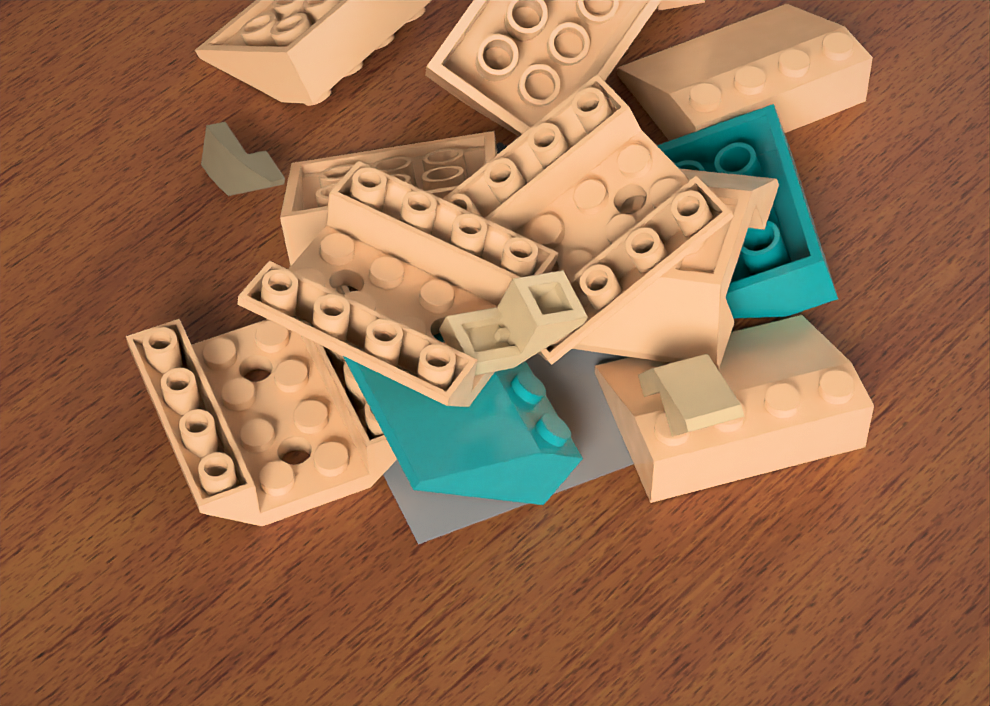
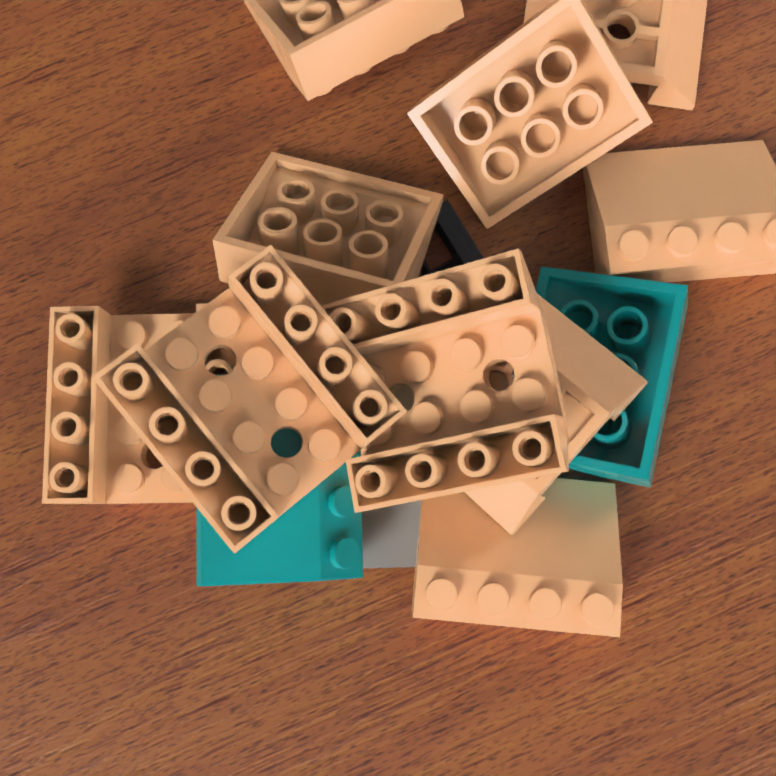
camera: 25 degrees right, 30 degrees up
dark tan slope [201,122,285,196] -> none
tan slope [439,270,588,375] -> none
tan slope [638,354,744,437] -> none

